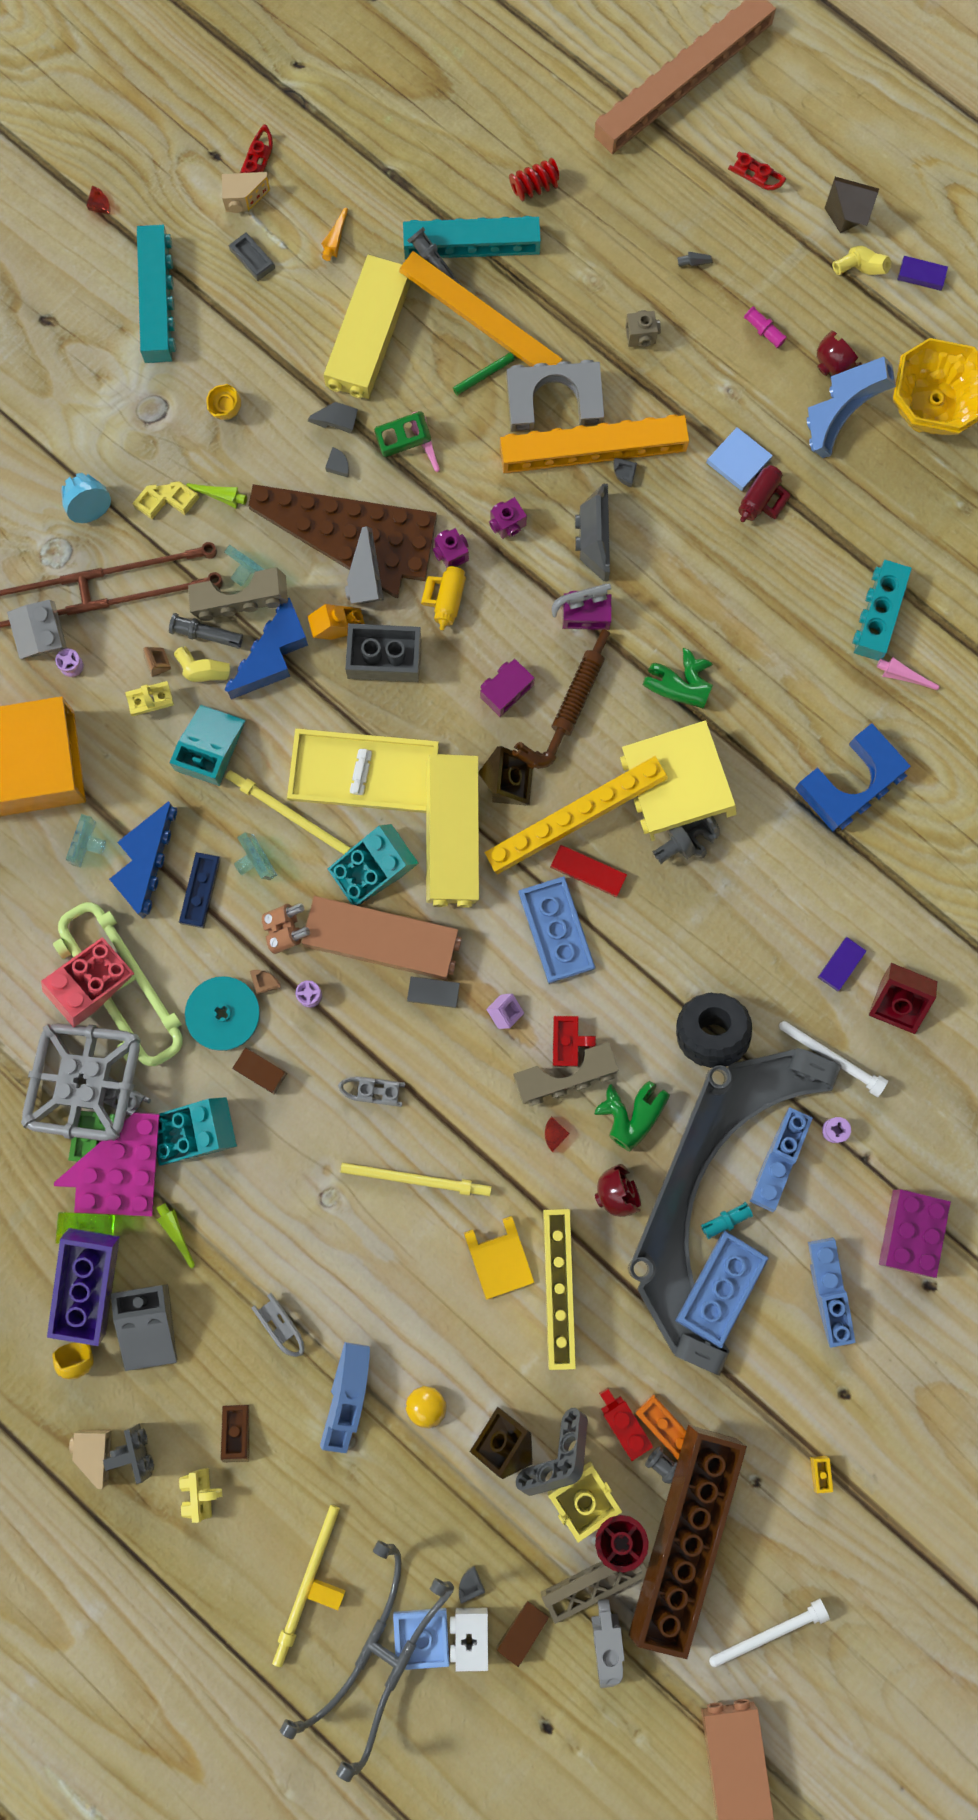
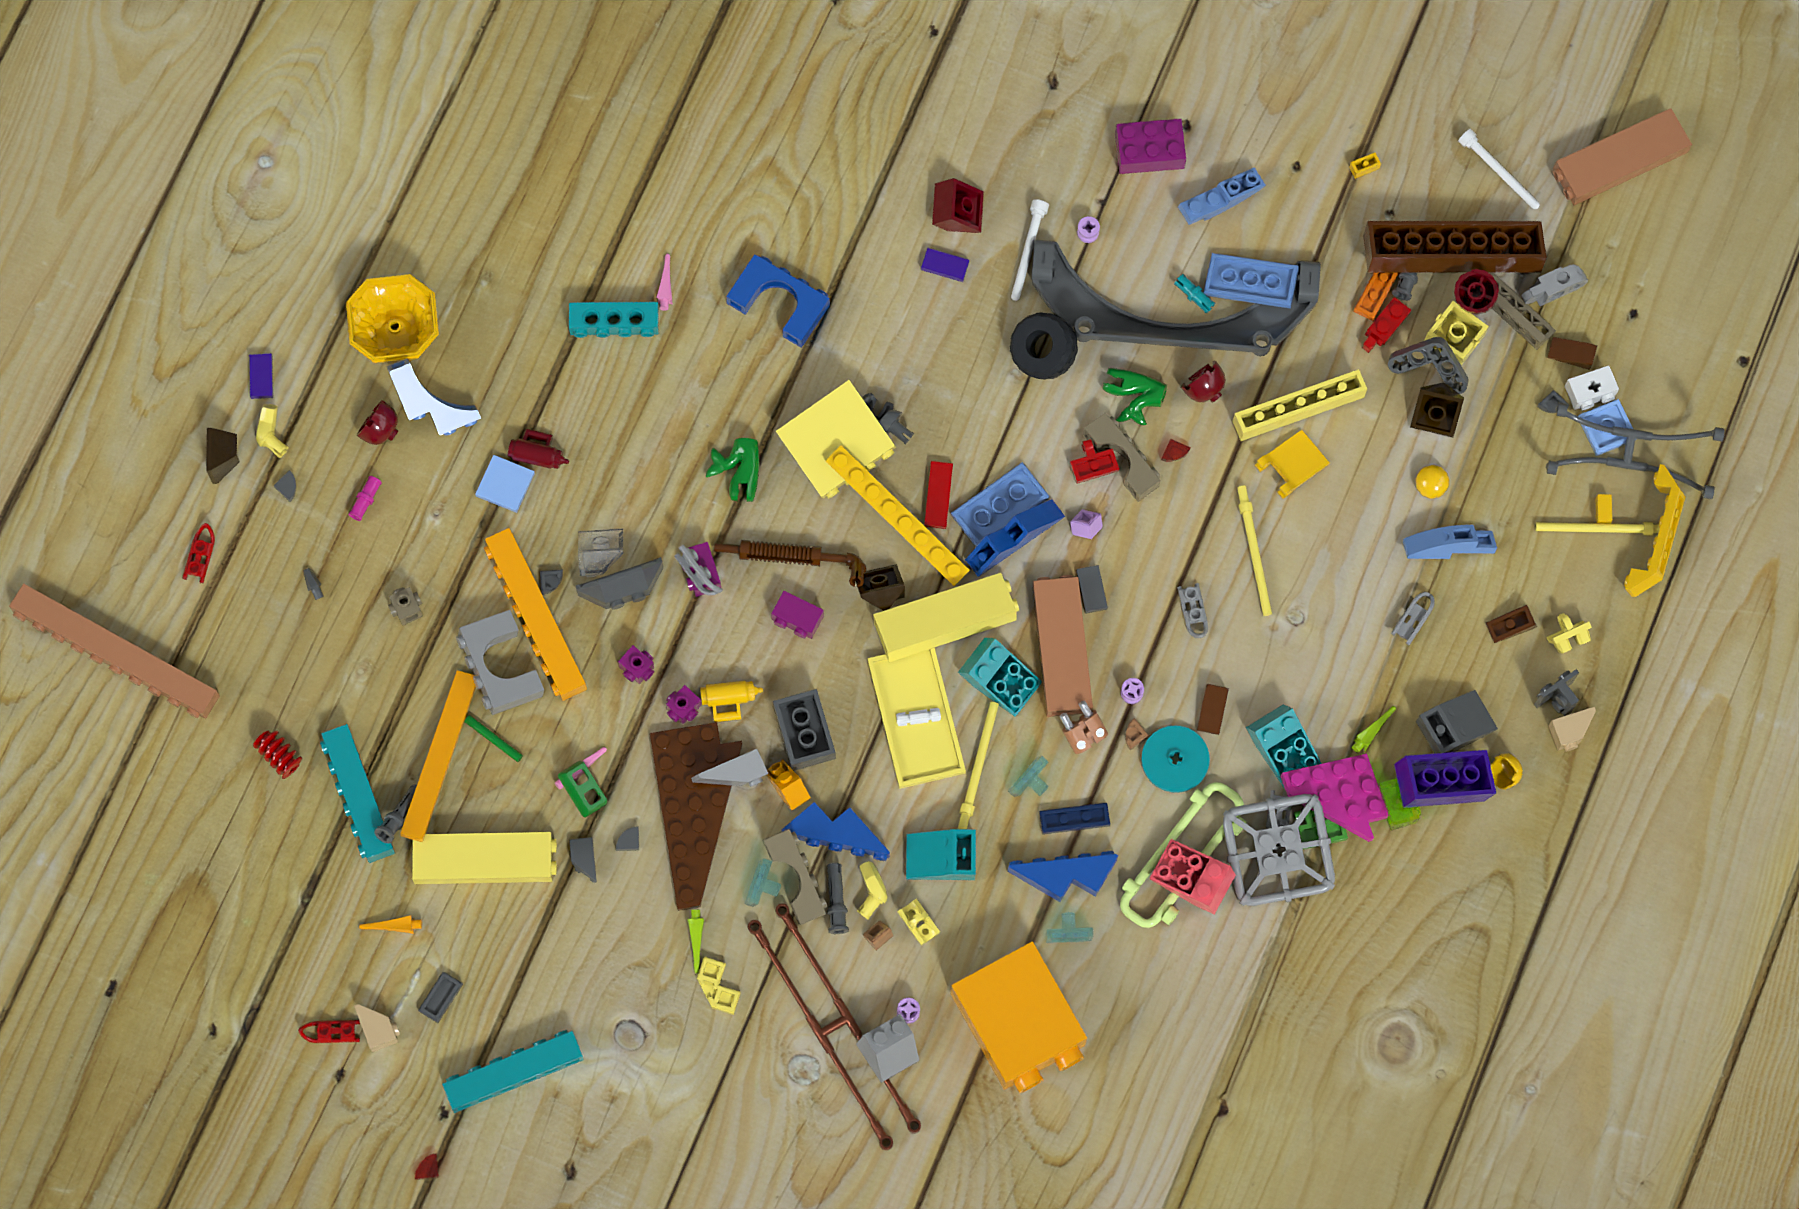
camera: 110 degrees left, 5 degrees down
medium azure piece [61,473,111,523] -> none
yellow hair [206,384,241,420] -> none
medium blue slope [749,1107,813,1212] -> none
none -> dark grey tile [273,470,296,502]
none -> clear slope [578,529,624,577]
none -> blue slope [965,499,1065,577]
none -> yellow slope [1624,464,1686,597]

